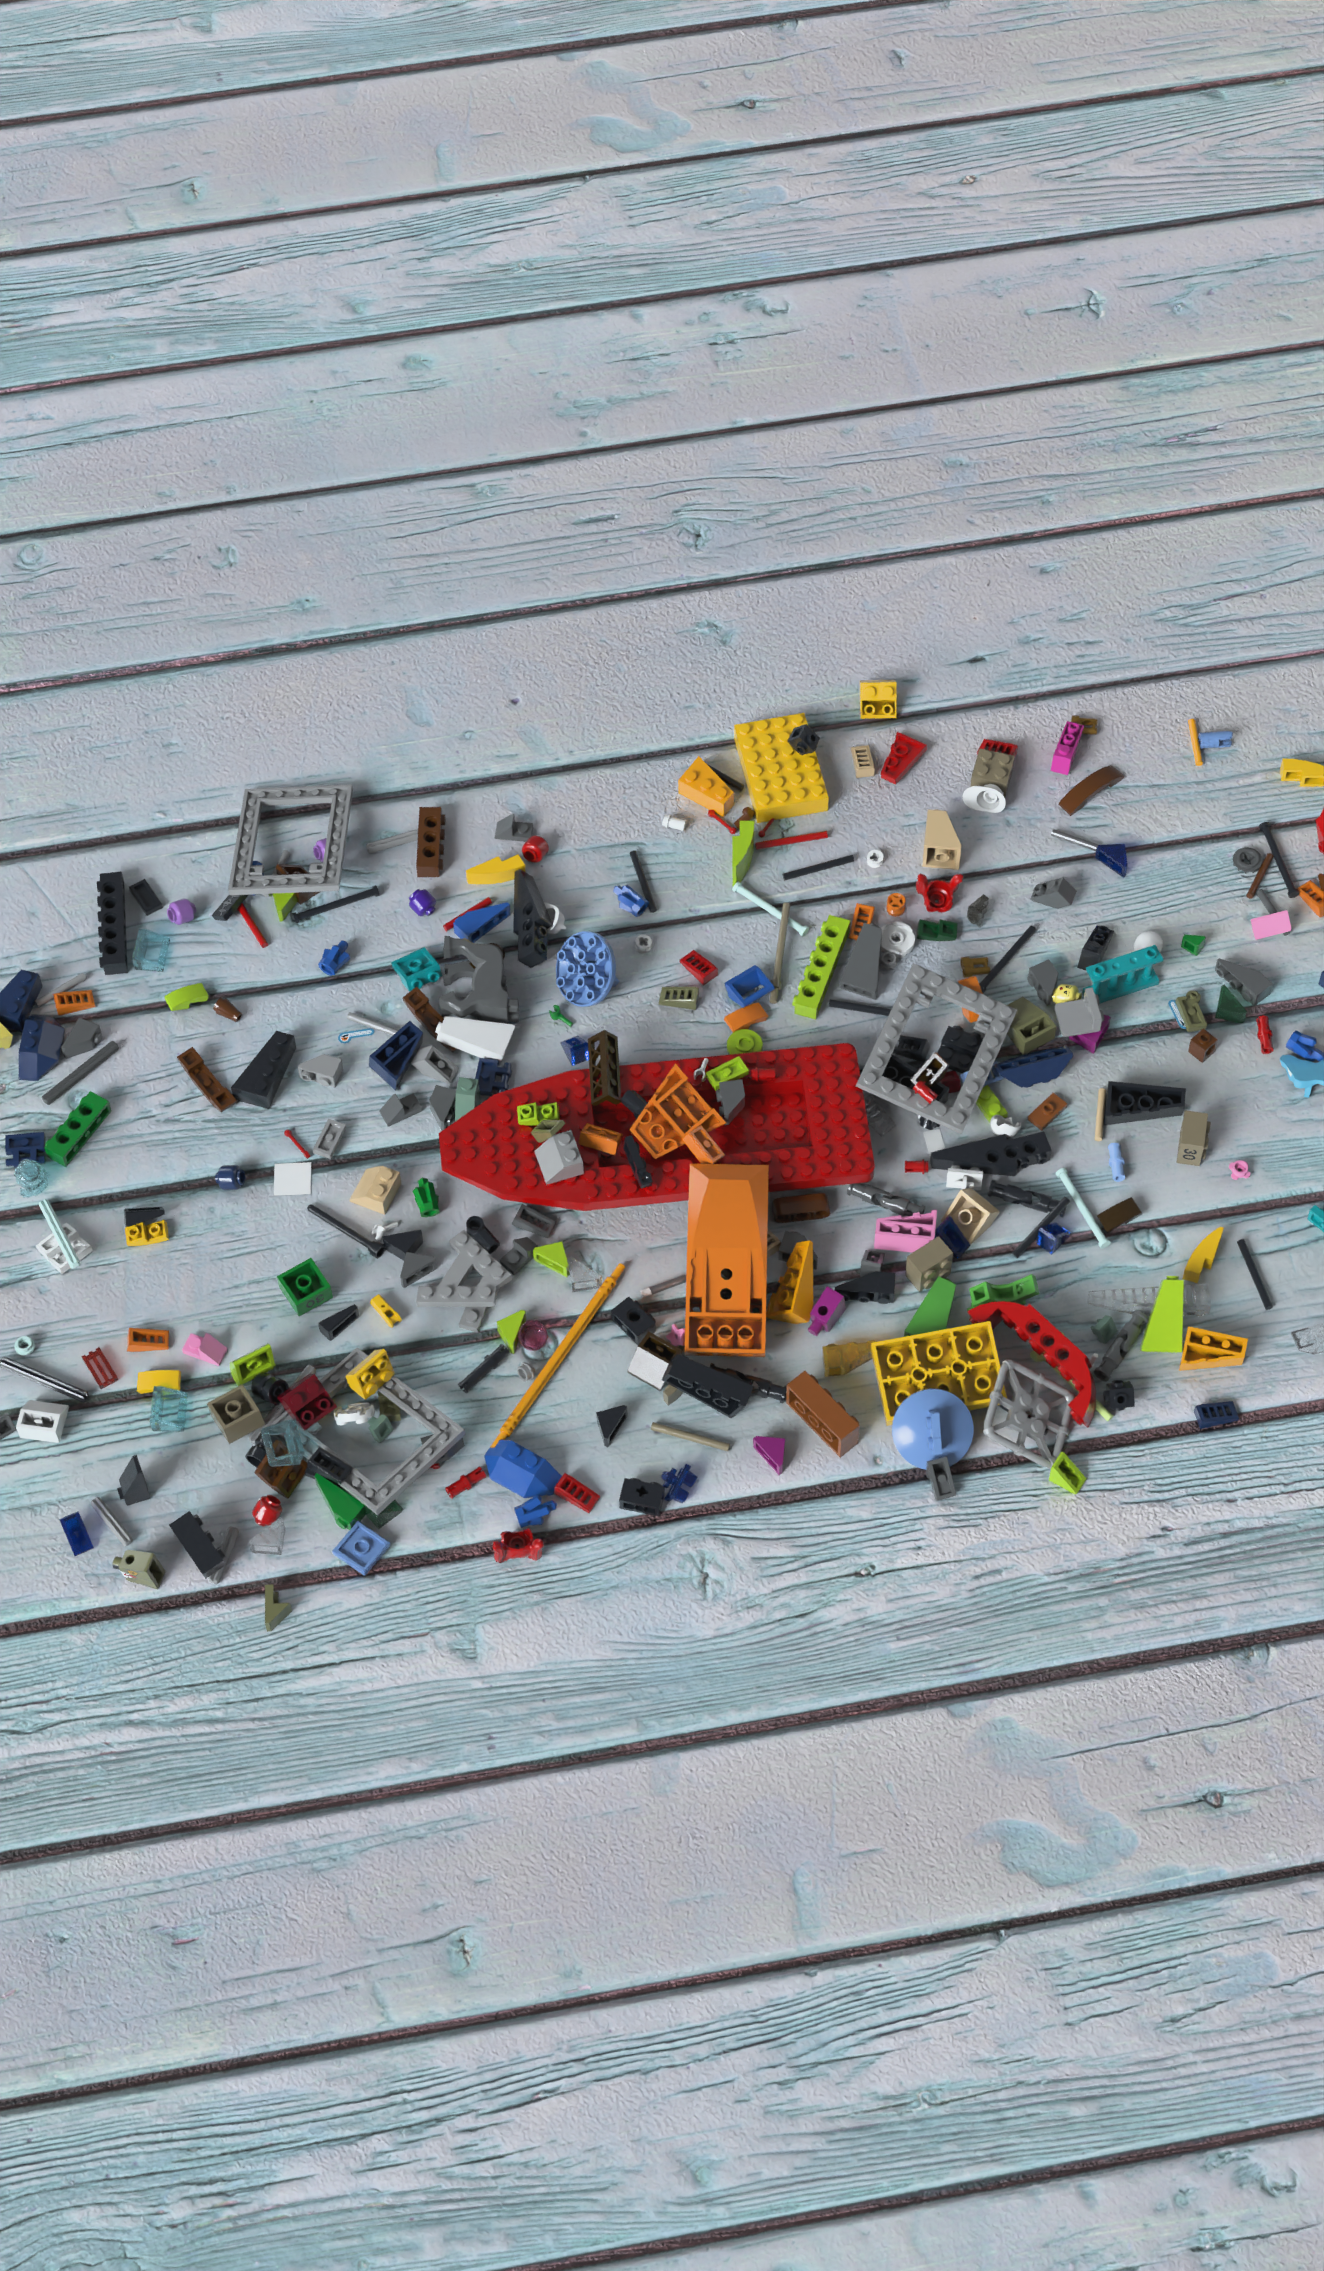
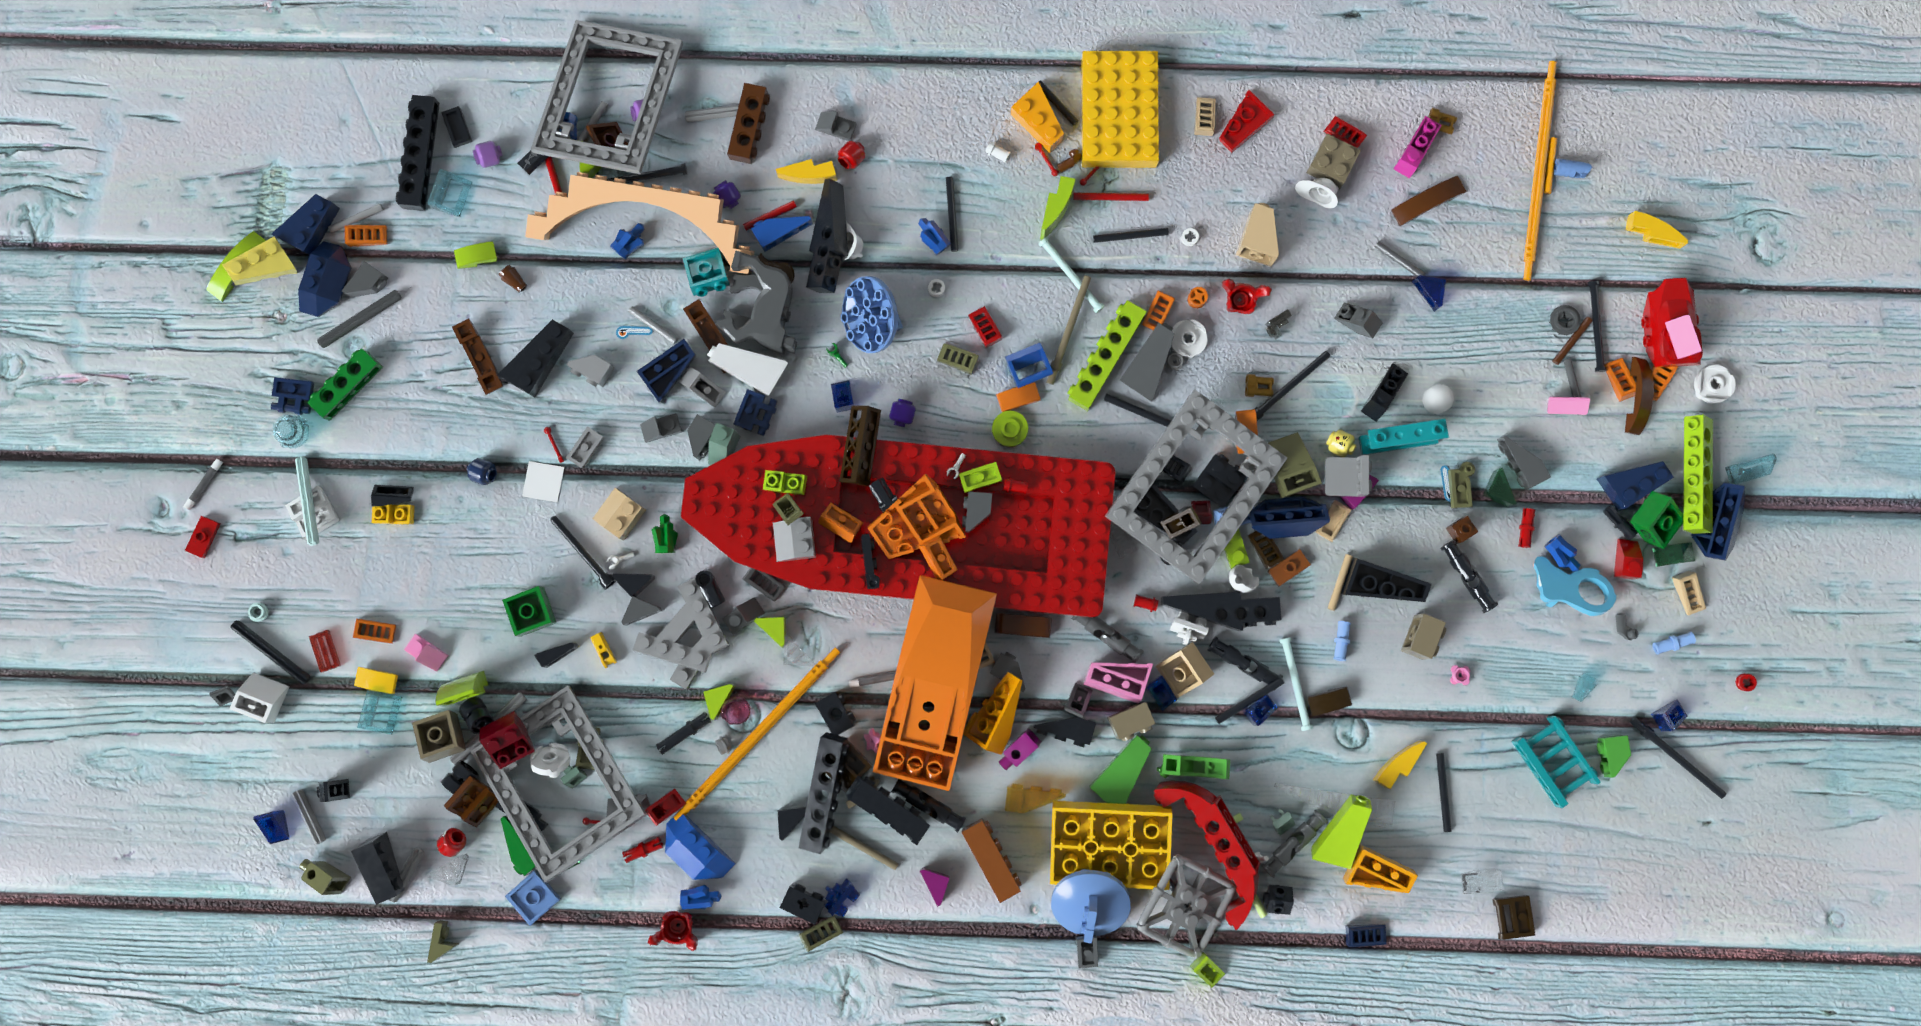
camera: 15 degrees right, 25 degrees up
clear light blue tile [261,1419,305,1467] -> none
black slope [307,1447,353,1484] -> none
yellow slope [345,1349,395,1400] -> none
red slope [554,1473,600,1513] -> none
black brick [787,724,820,755] -> none
yellow slope [859,680,896,719] -> none
red pin [913,1080,938,1104] -> none
dark green slope [917,919,958,941] -> none
white sticker [923,1129,945,1157] -> none
dark grey slope [1027,959,1058,1006] -> none
green slope [1181,934,1206,956] -> none
none -> light nougat arch [525,172,755,274]
none -> red slope [645,788,687,826]
none -> black brick [798,732,849,854]
none -> olive slope [798,915,843,952]
none -> dark purple head [889,398,916,428]
none -> dark brown slope [1247,531,1285,569]
none -> tan tile [1316,500,1352,542]
none -> black piece [1440,539,1498,613]
none -> light orange axle [1523,61,1557,281]

